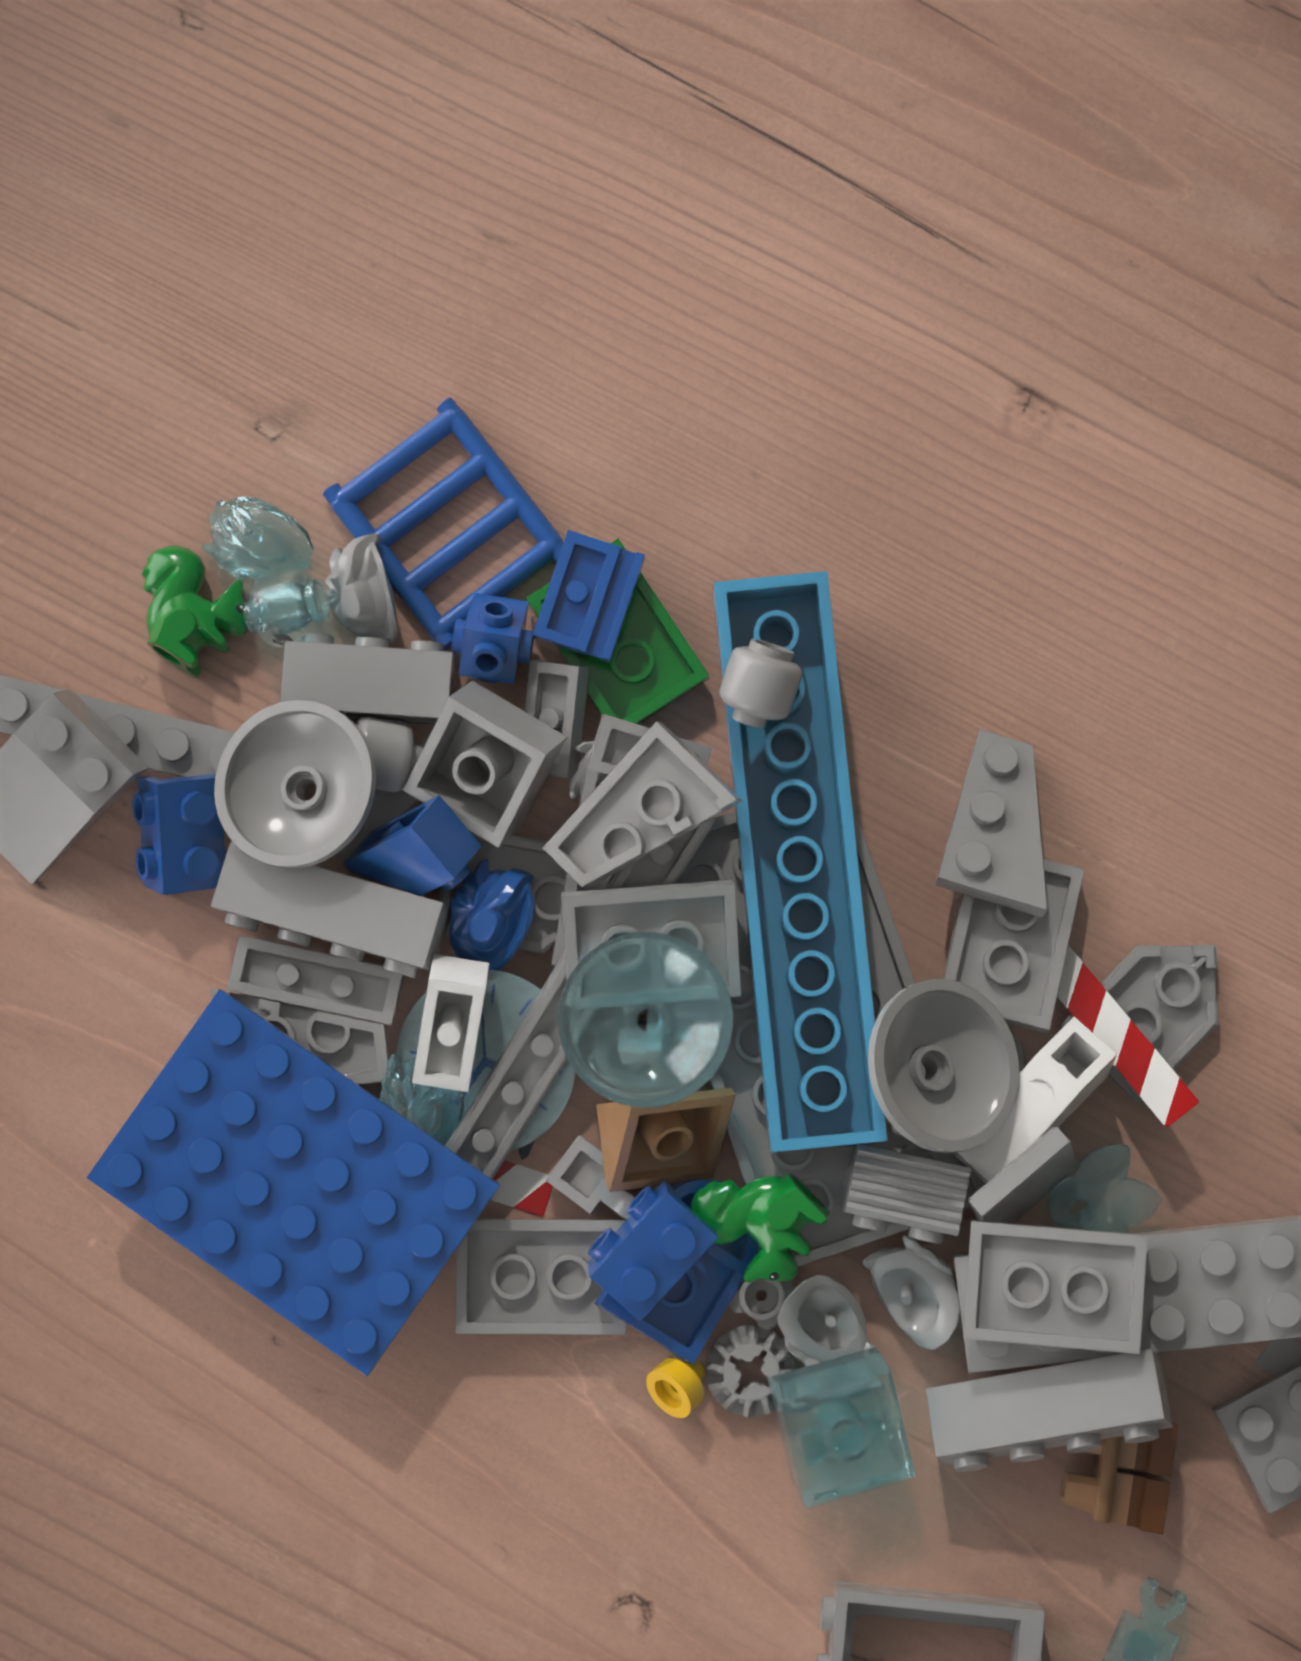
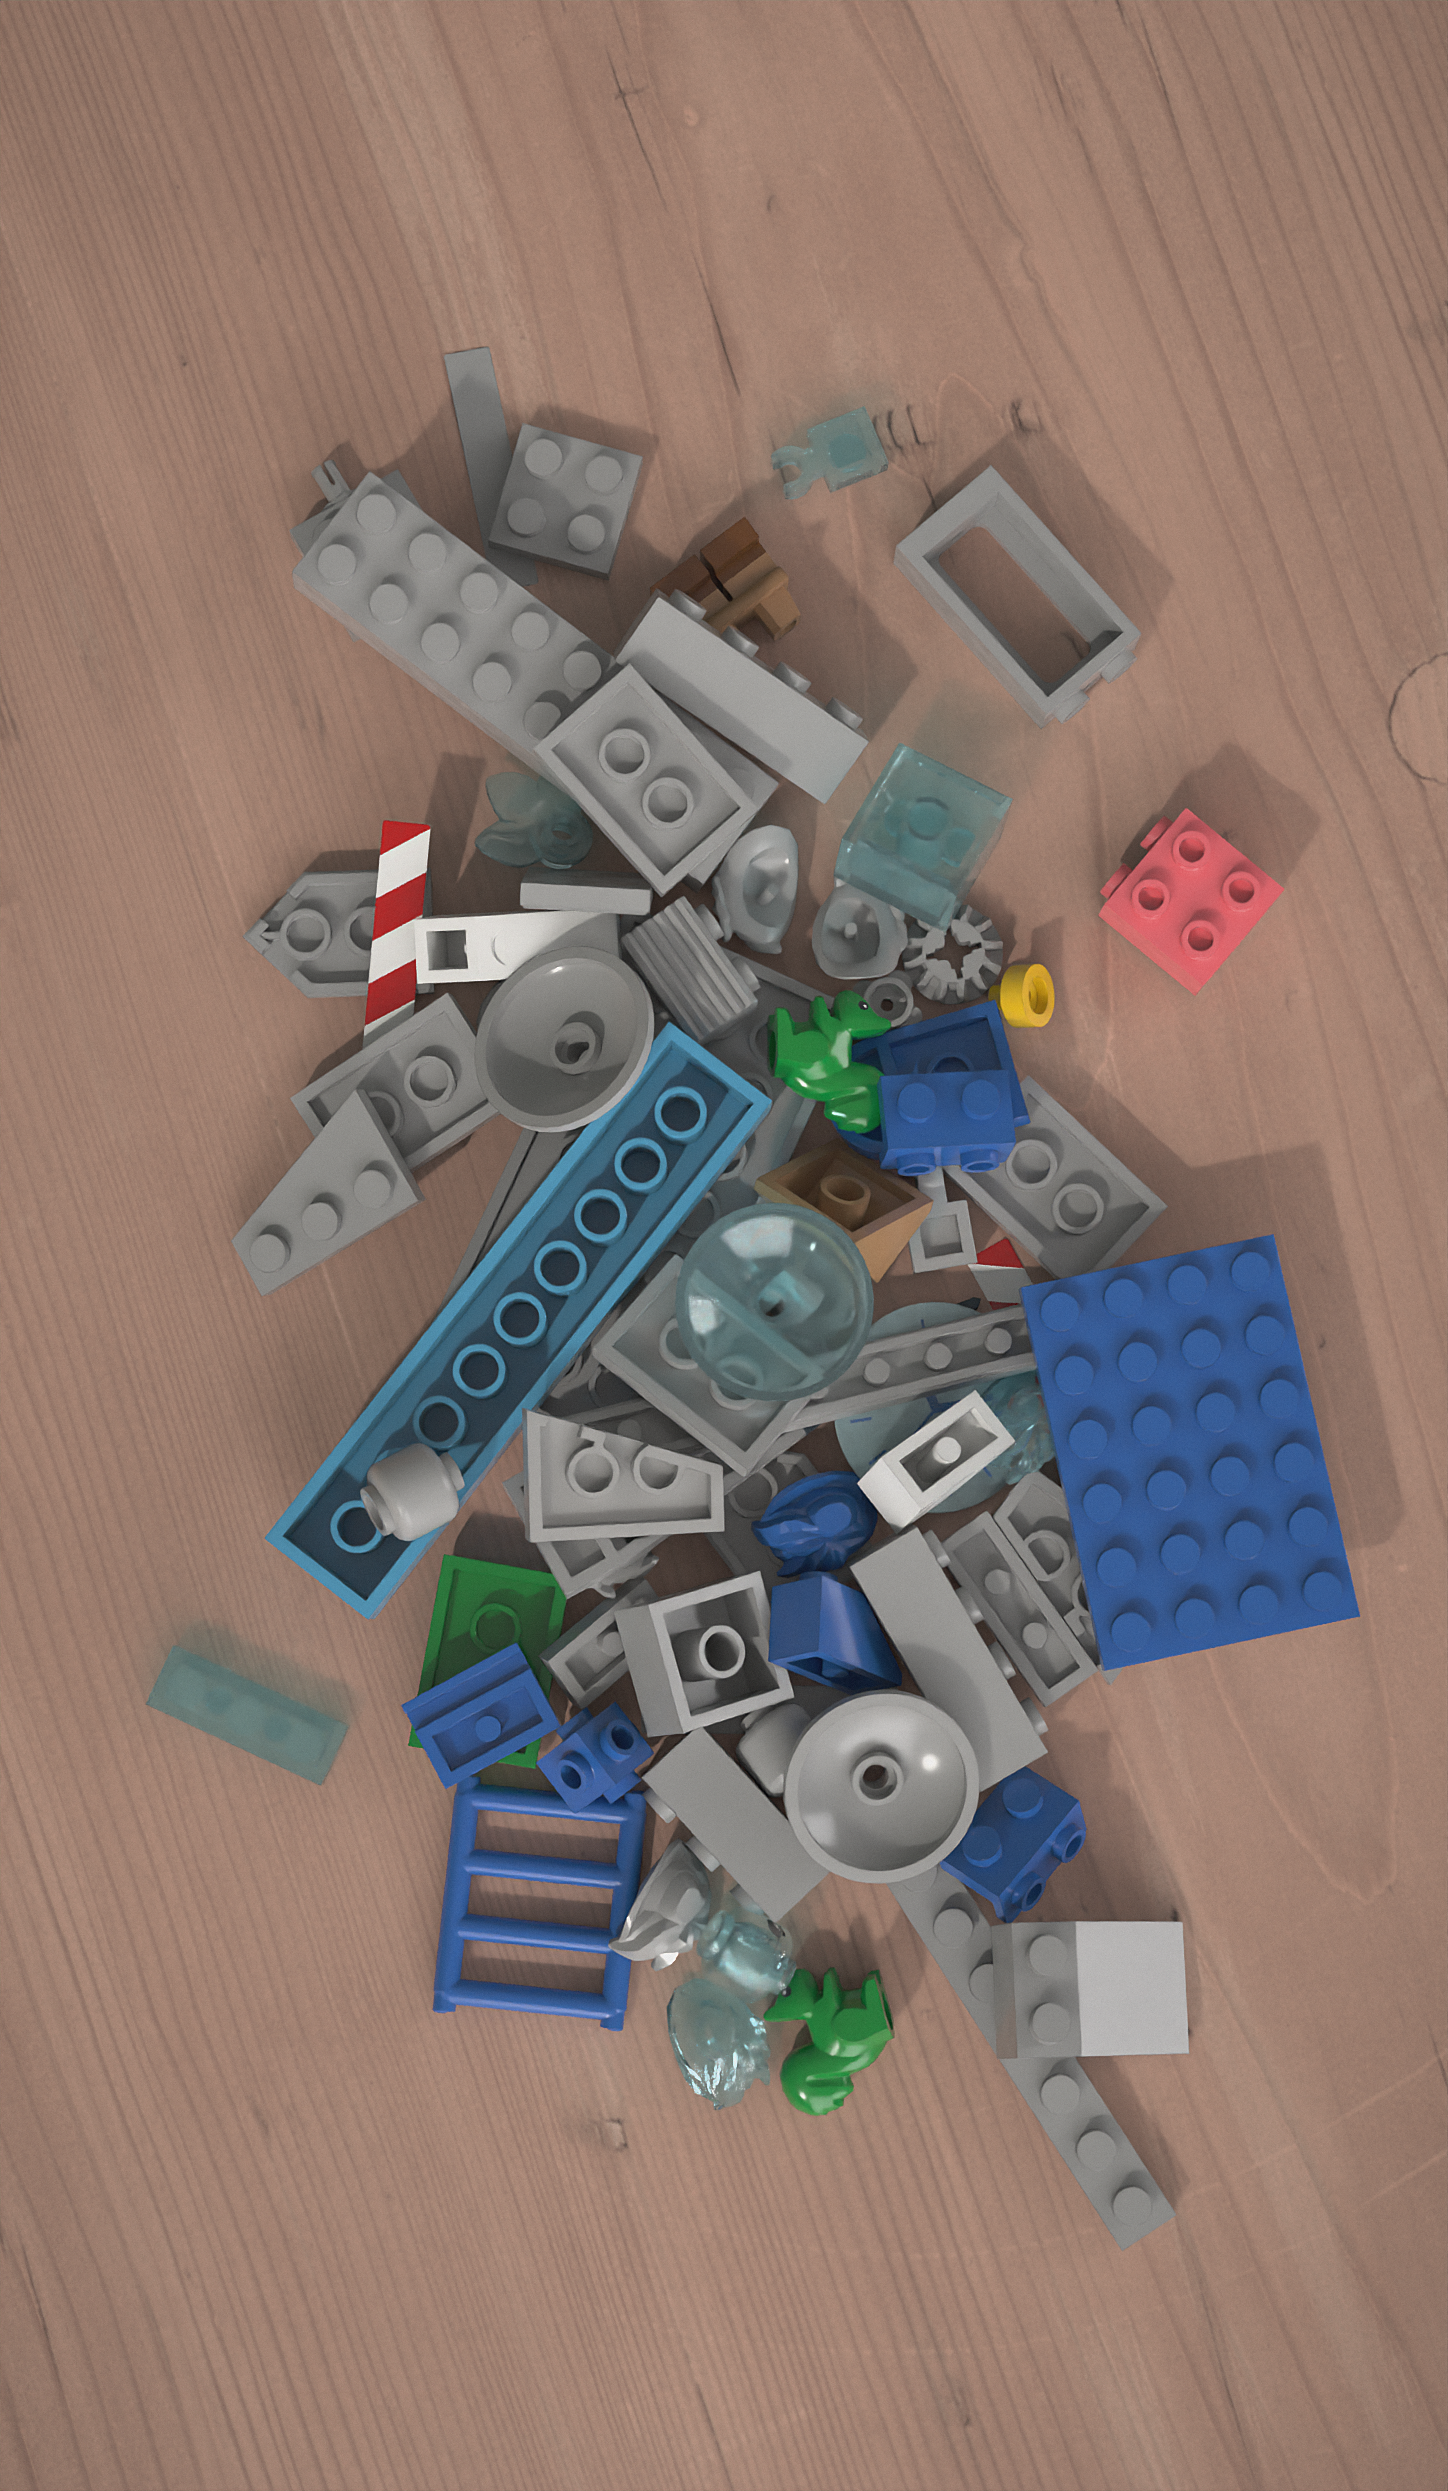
camera: 140 degrees left, 0 degrees up
none -> clear light blue plate [146,1645,350,1786]
none -> coral brick [1098,808,1284,996]

